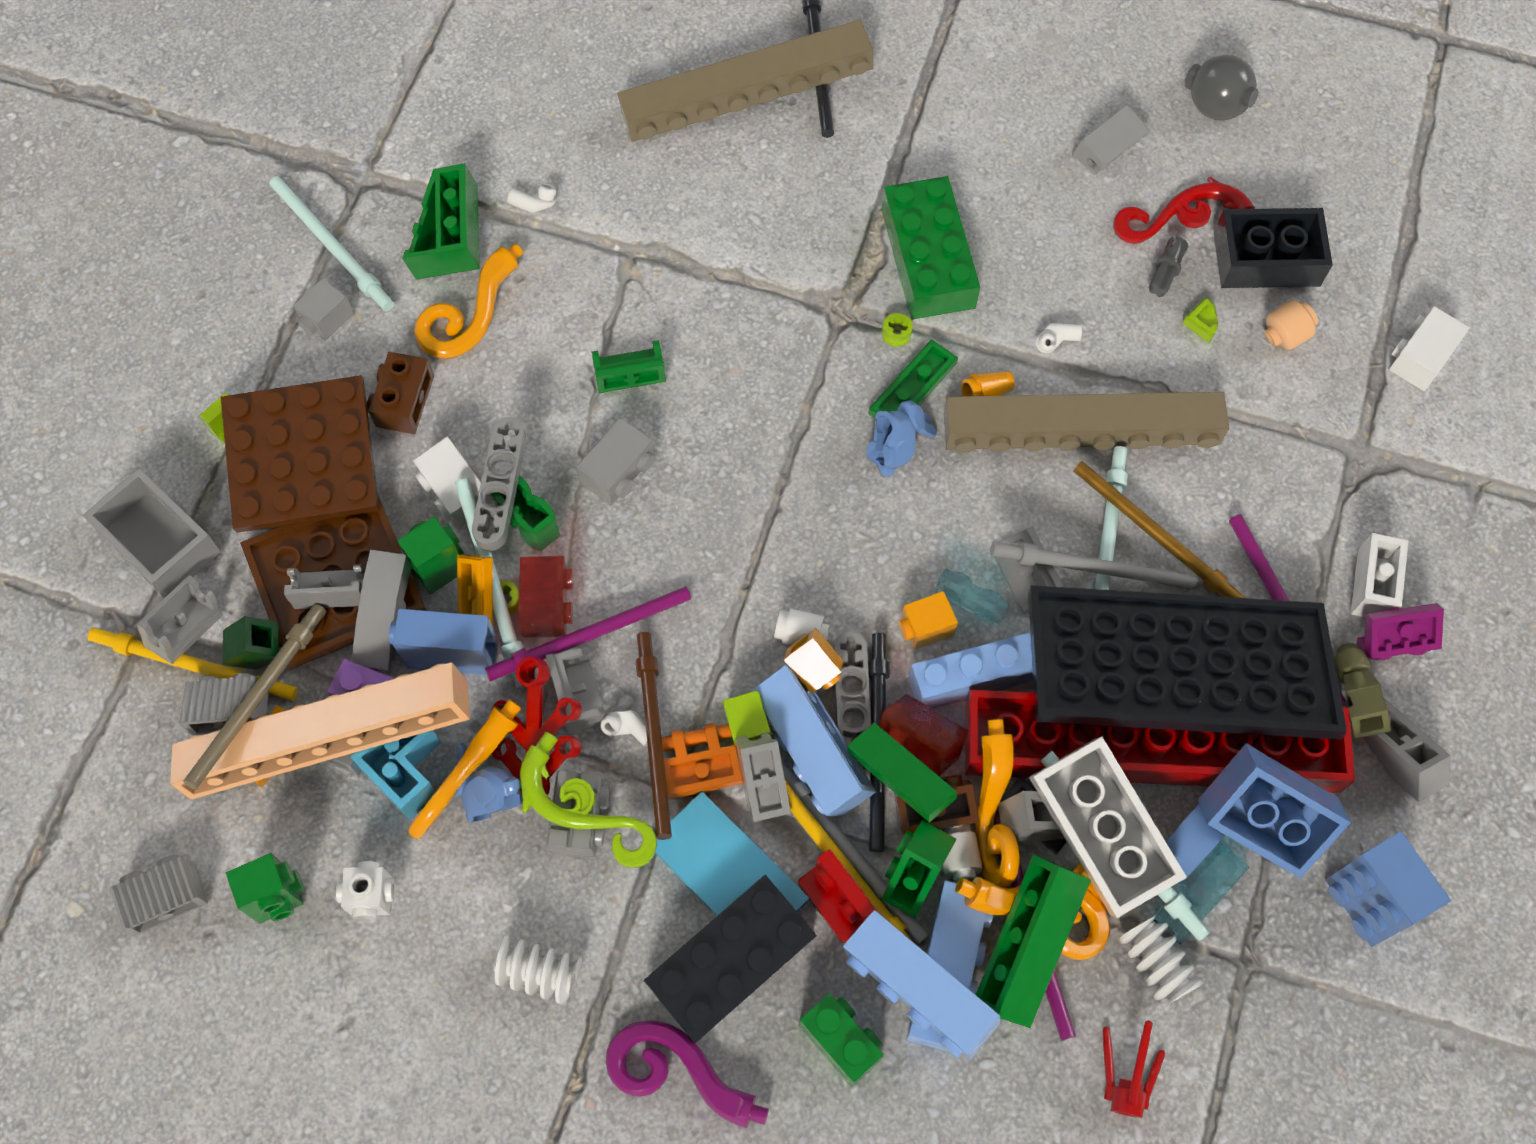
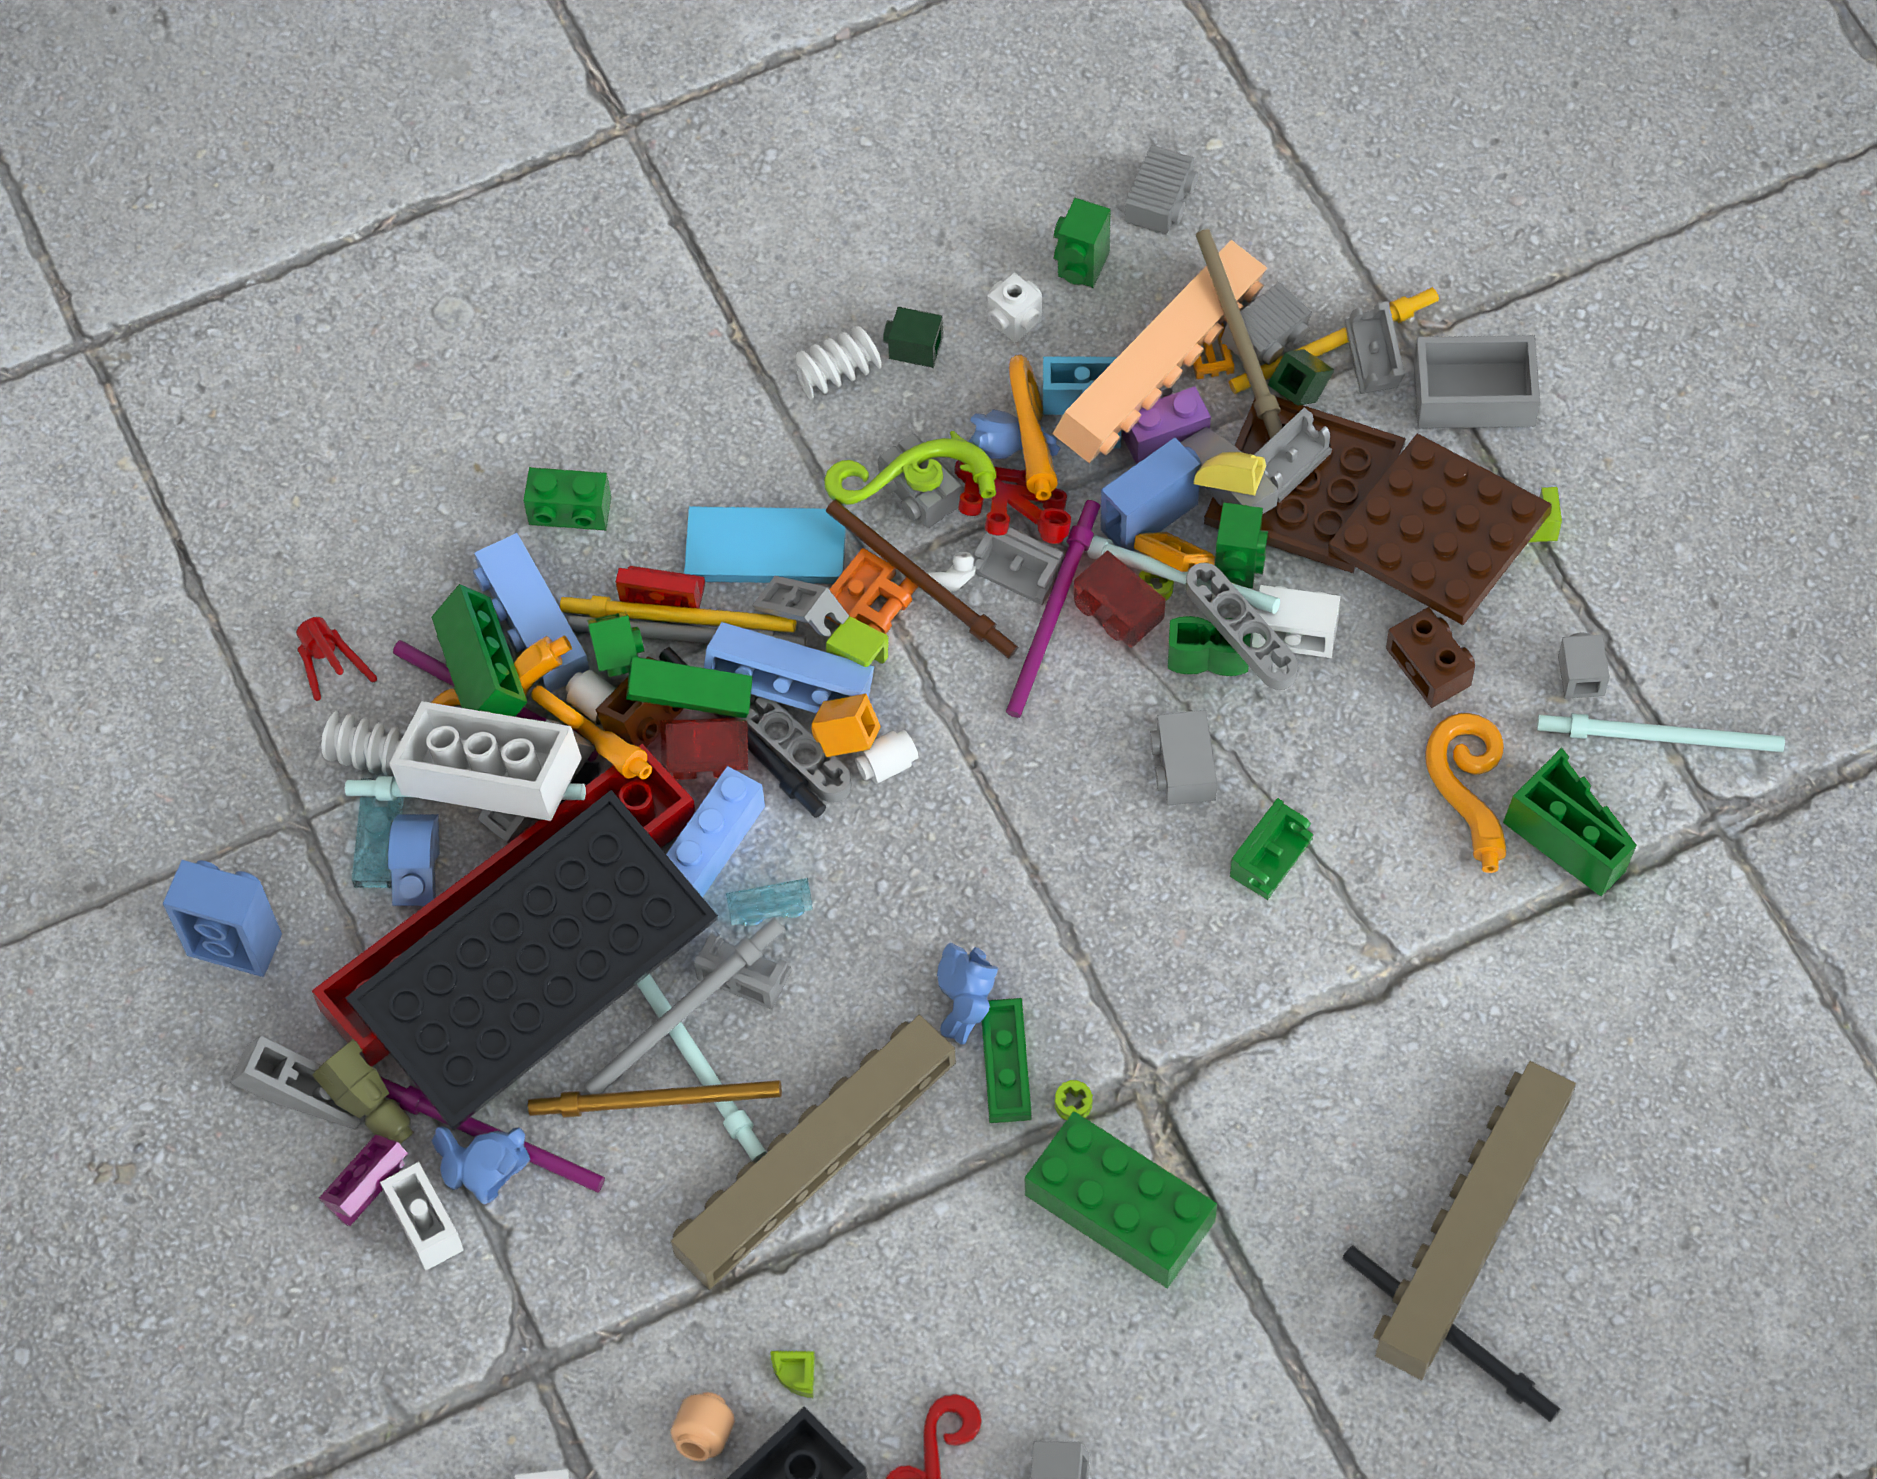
camera: 140 degrees right, 5 degrees down
white arm [507,184,557,213] -> none
magenta plant [606,1020,769,1128] -> none
black brick [643,874,817,1043] -> none
light blue brick [843,910,1001,1060] -> none
light orange brick [898,591,958,650] -> none
light orange cone [961,371,1015,397] -> none
white arm [1036,323,1082,353] -> none
dark grey axle [1149,236,1189,297] -> none
medium blue brick [1198,744,1351,878] -> none
none -> medium blue animal [432,1126,530,1205]
none -> dark green brick [883,307,943,368]
none -> light yellow brick [1194,452,1266,496]

